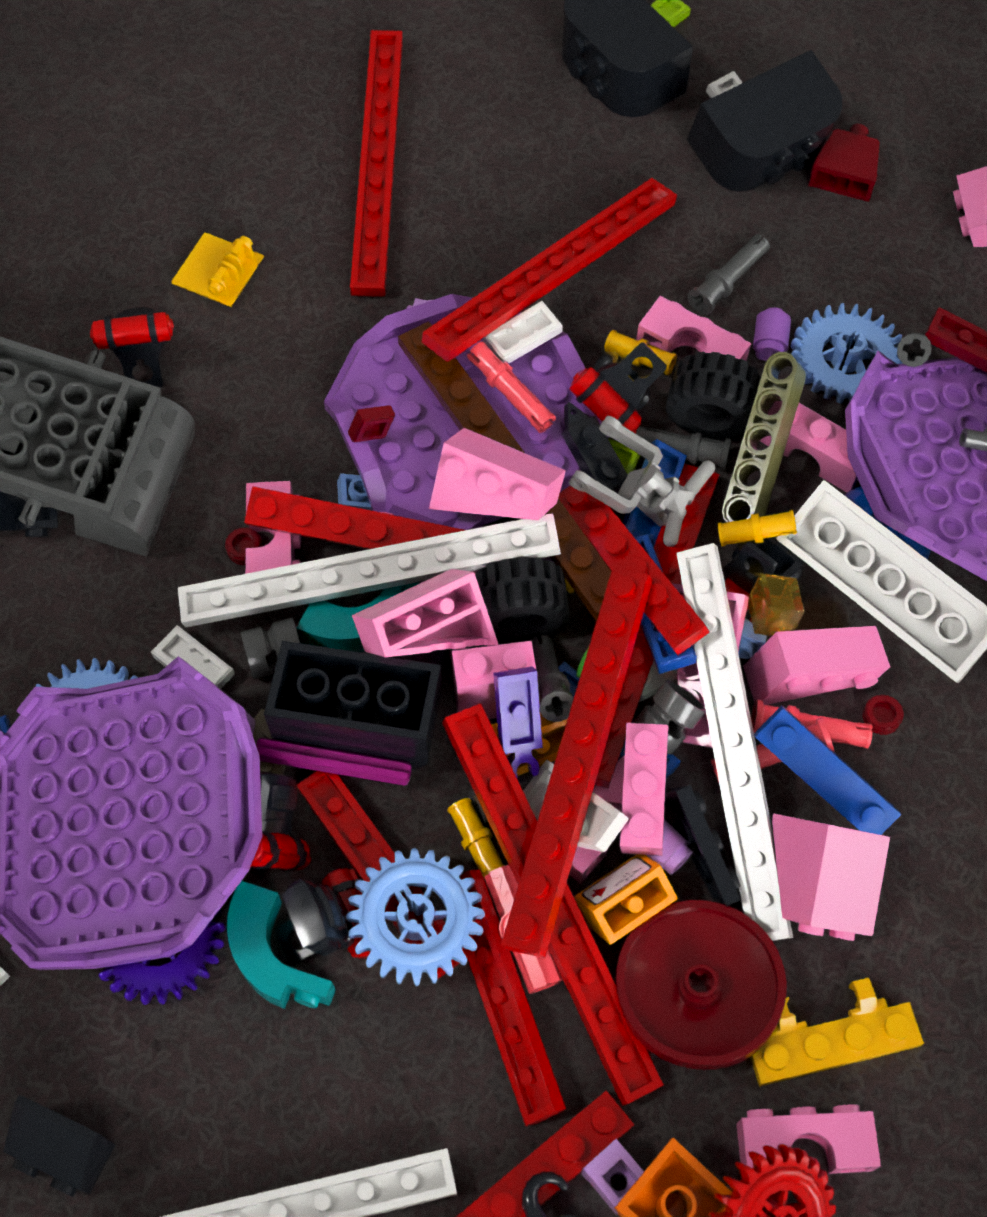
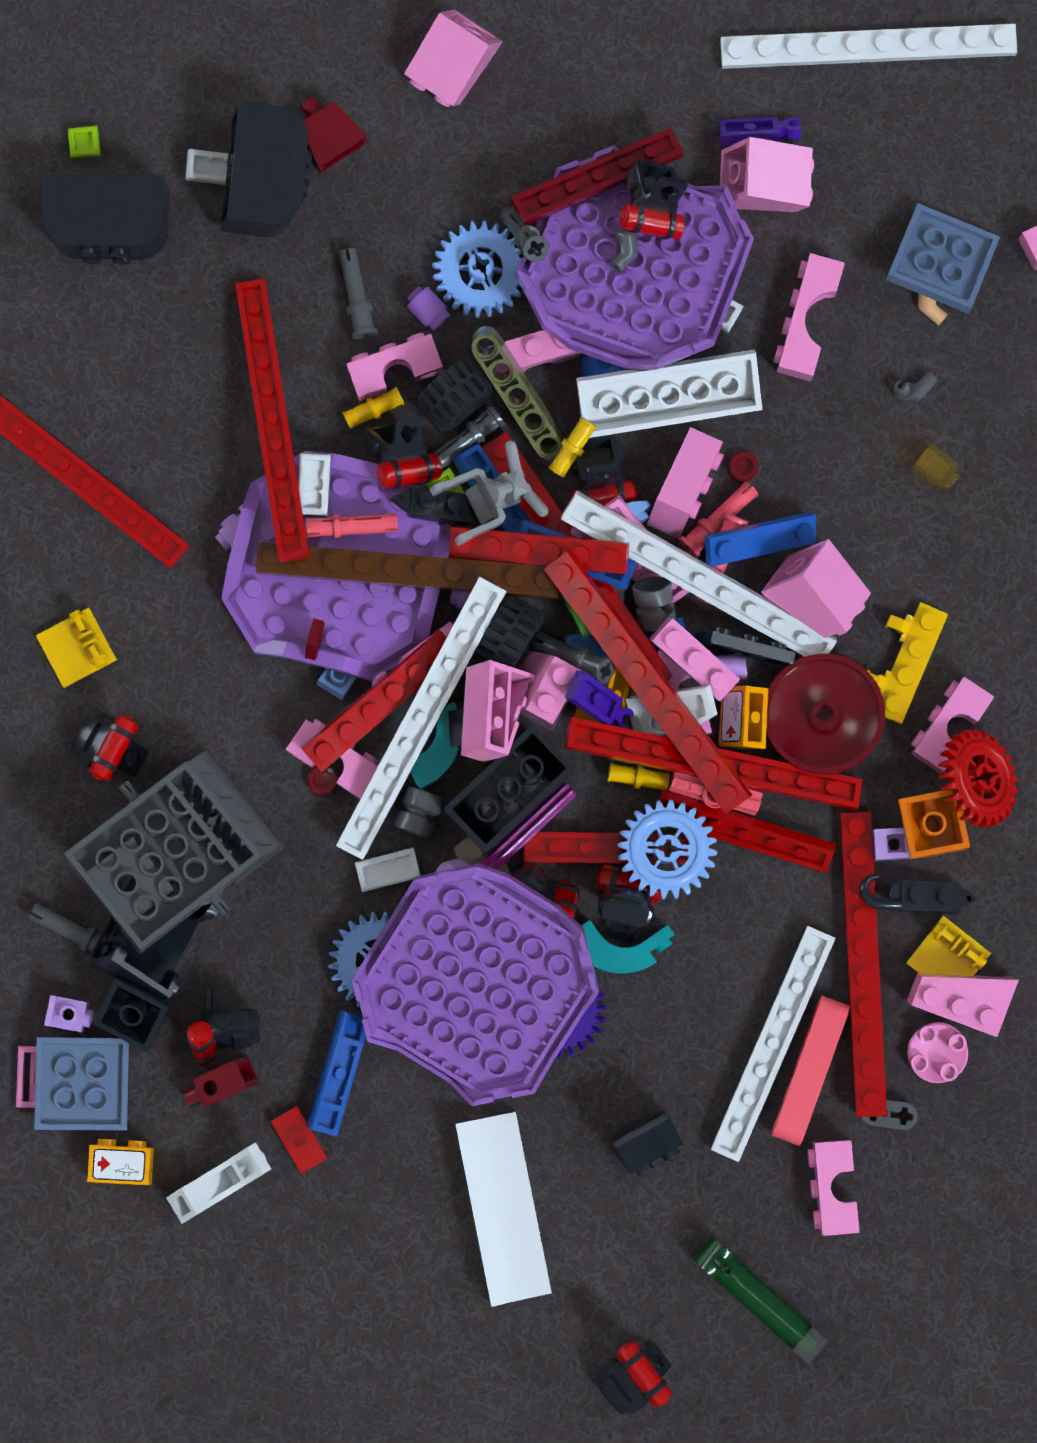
camera: 55 degrees left, 20 degrees up
bright pink wedge [429,428,566,520] -> none
clear yellow brick [748,573,805,636] -> none

